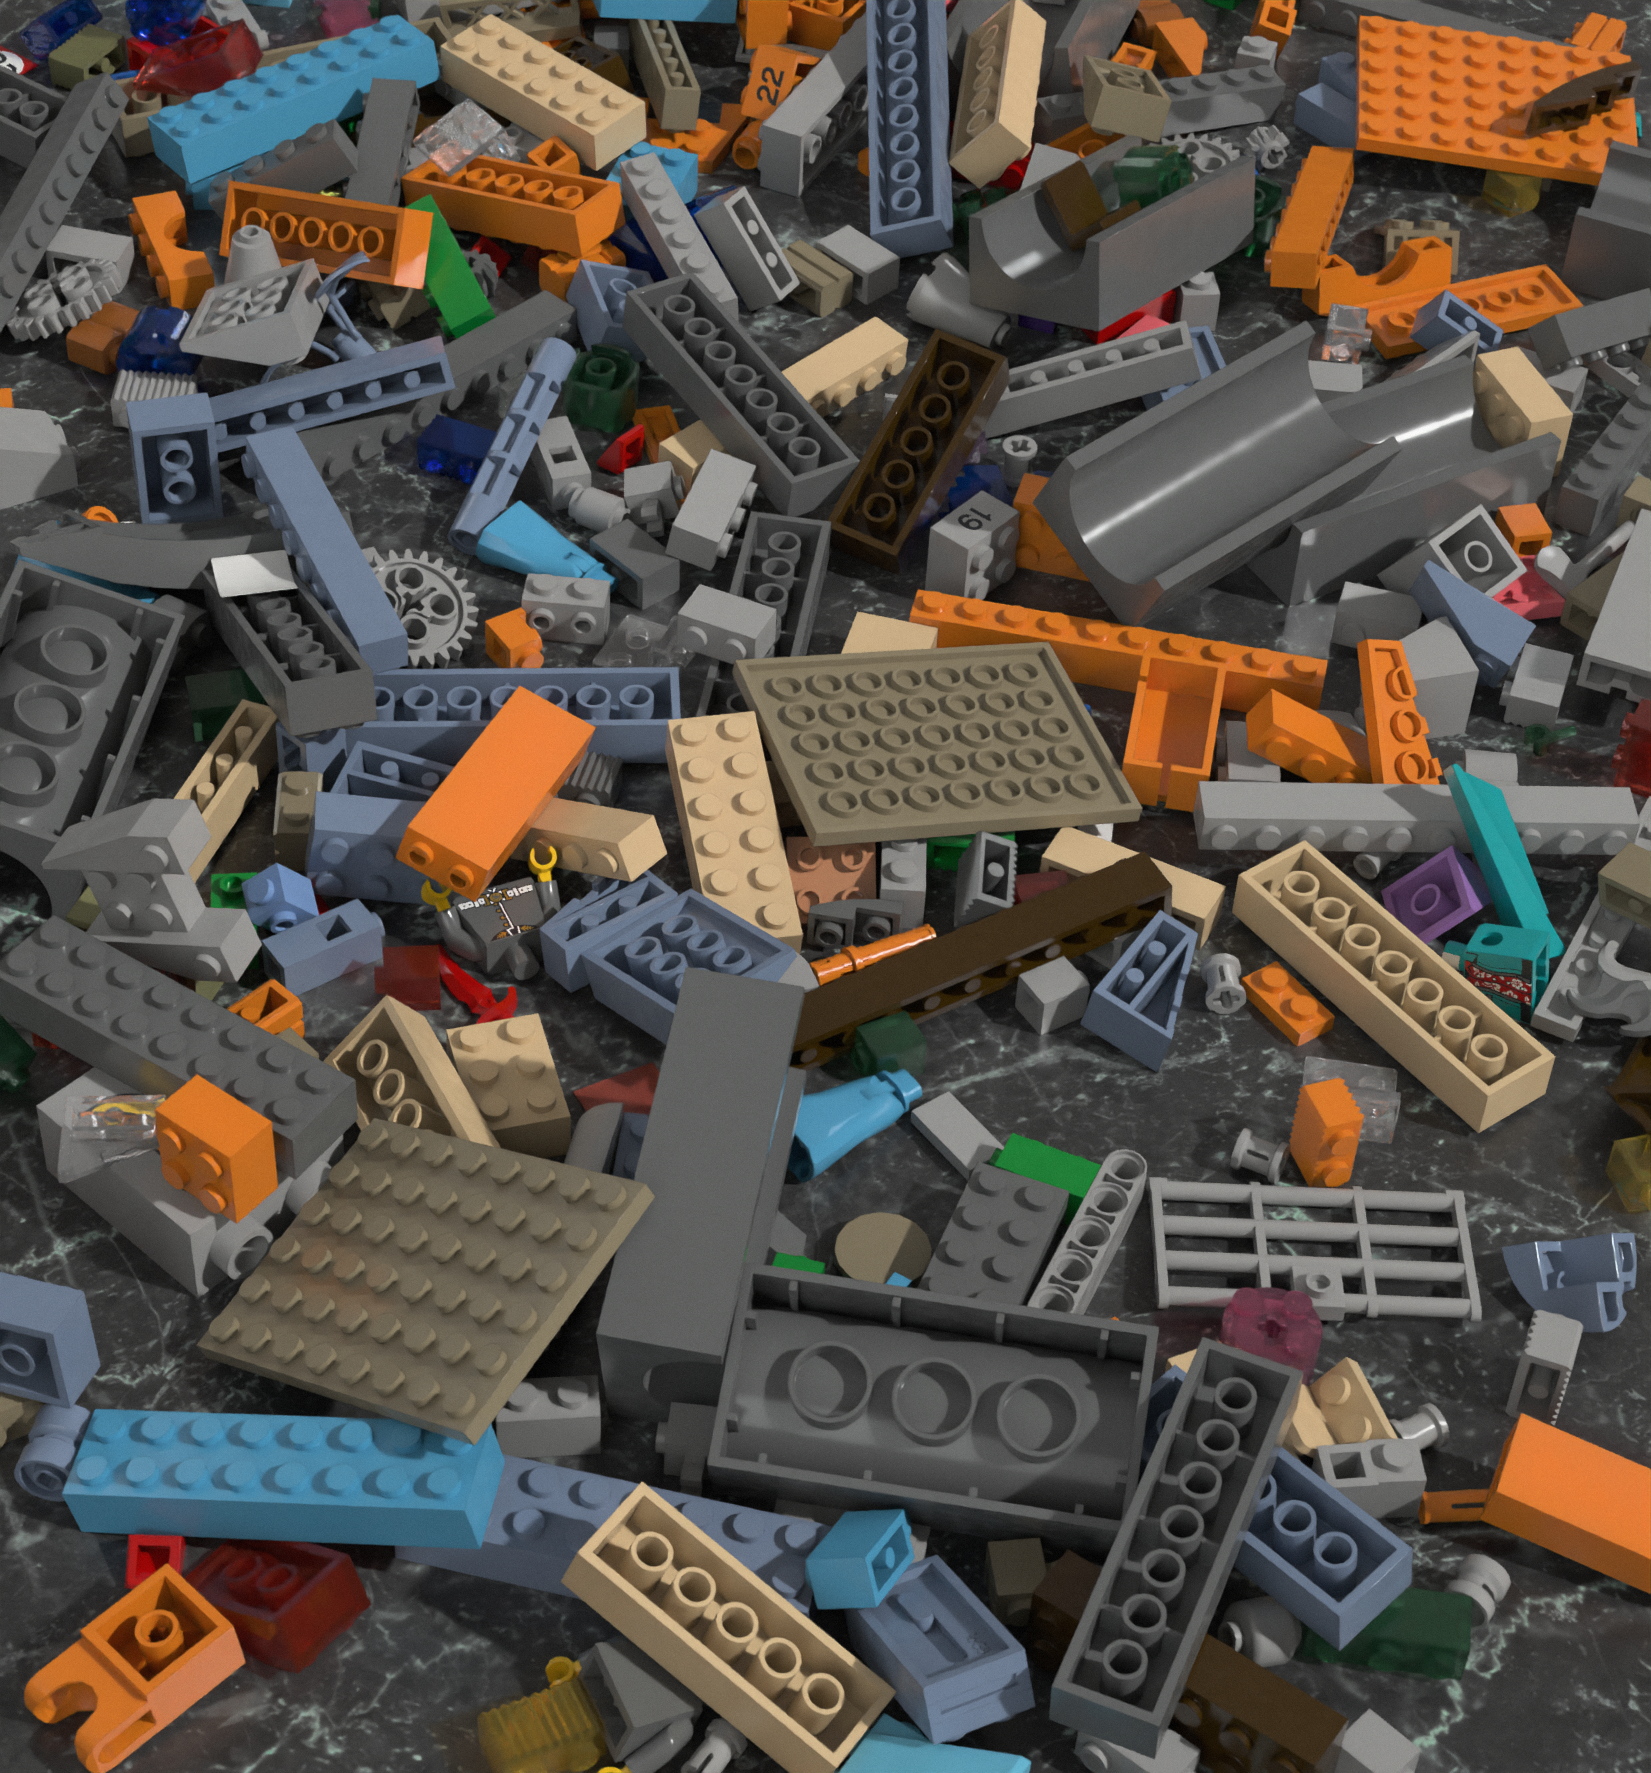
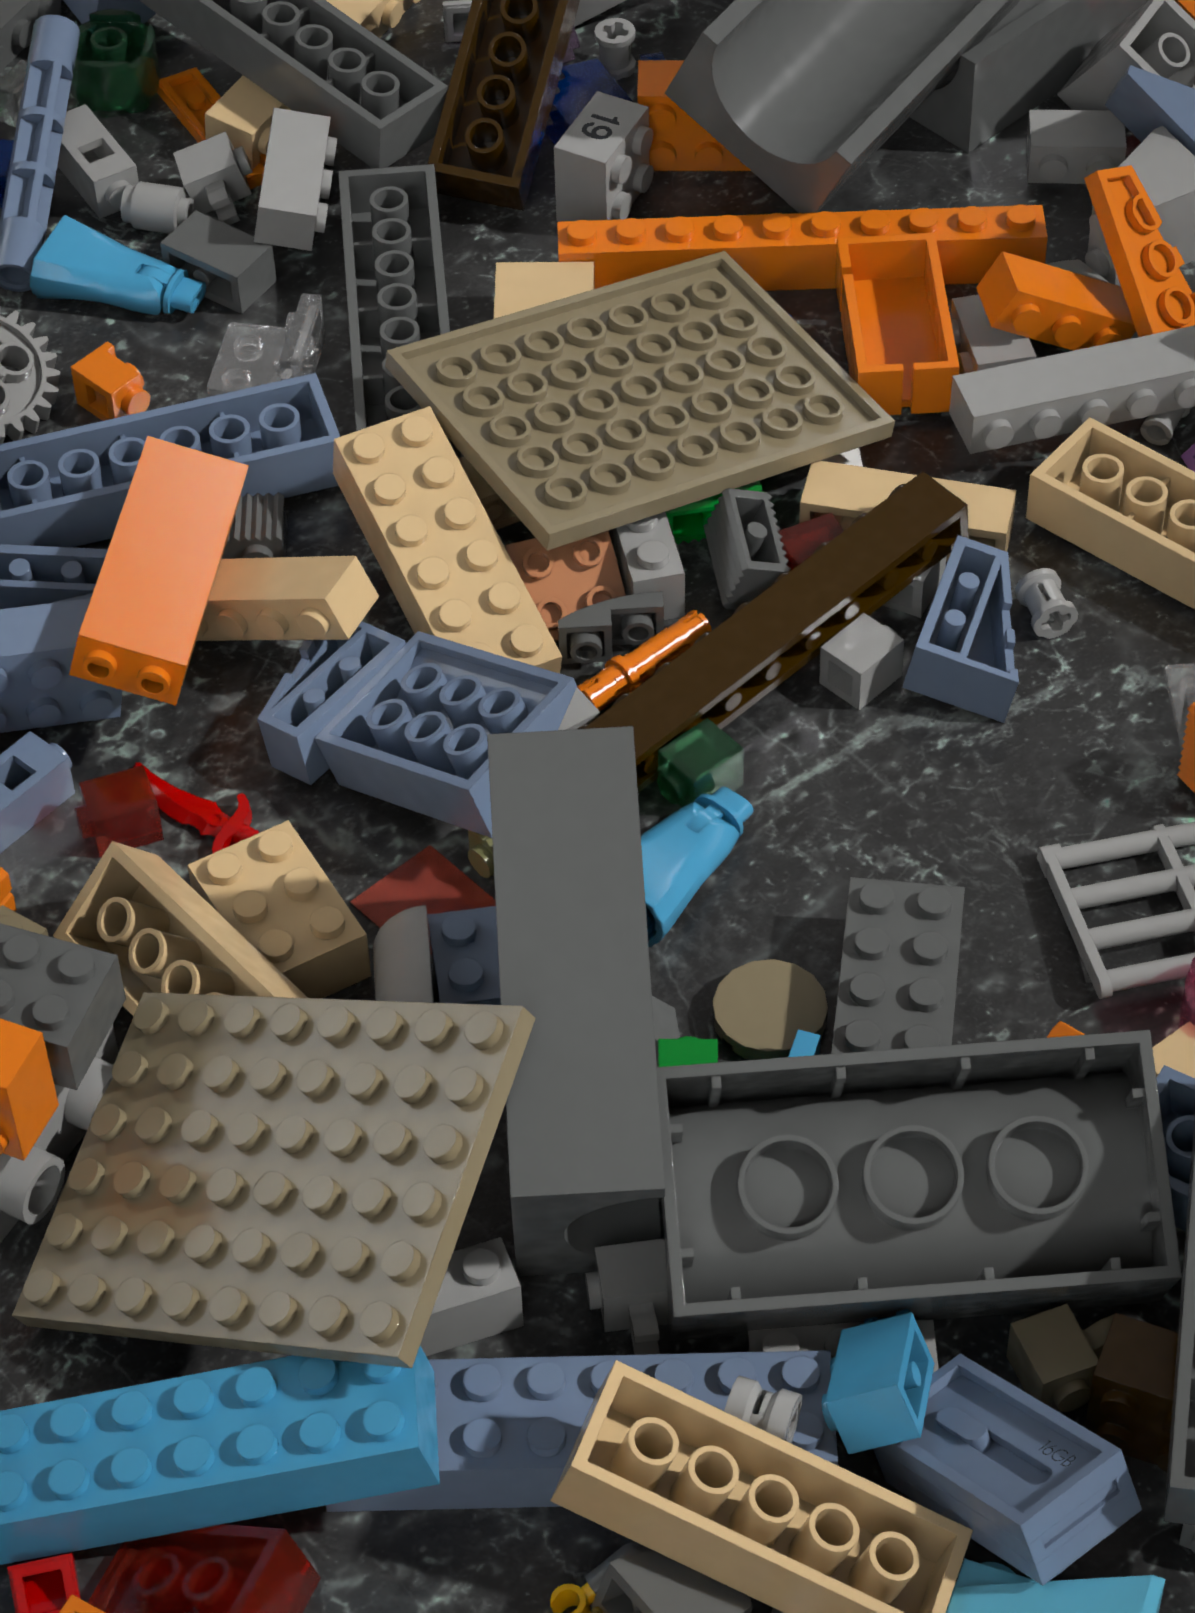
camera: 10 degrees left, 5 degrees up
dark grey torso [421,846,561,980] -> none
light grey brick [521,573,610,645] -> none
red slope [597,424,645,475] -> none
light grey brick [677,584,777,664] -> none
light grey tile [911,1091,1004,1181] -> none
green brick [988,1133,1101,1226] -> none
light grey beam [1027,1149,1148,1315] -> none
light grey bush [1230,1128,1290,1184] -> none
orange plate [1241,961,1335,1047] -> none
none -> light grey wheel [724,1375,802,1443]

